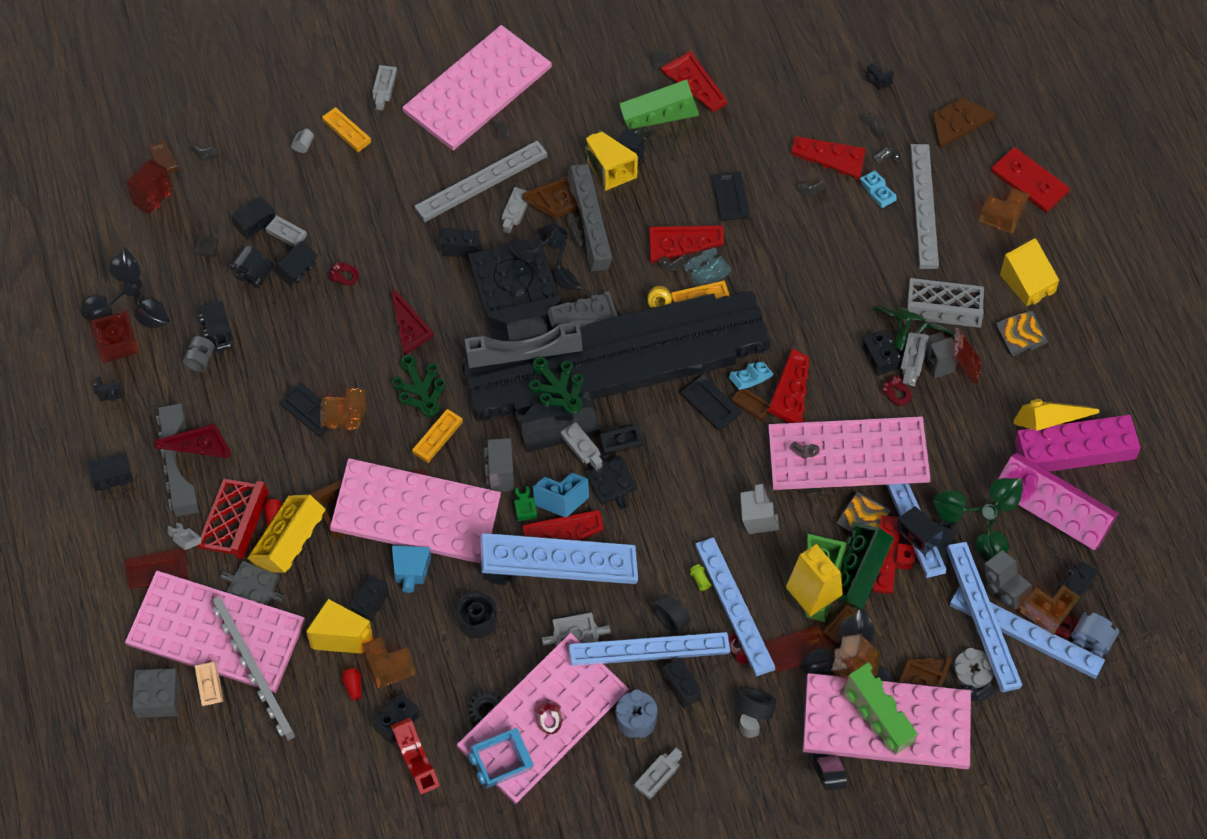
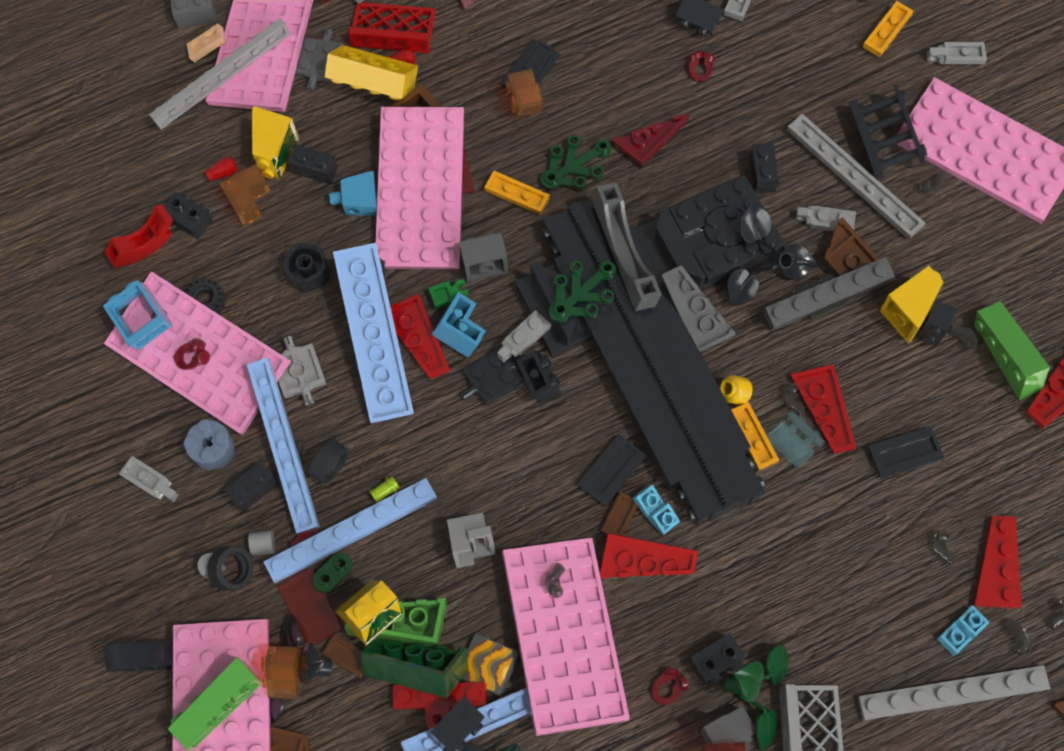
camera: 85 degrees right, 10 degrees up
light grey hinge [901,332,929,386] -> none
none -> light grey brick [248,530,275,556]
none -> dark green plate [313,553,352,594]
none -> black fence [849,84,928,180]

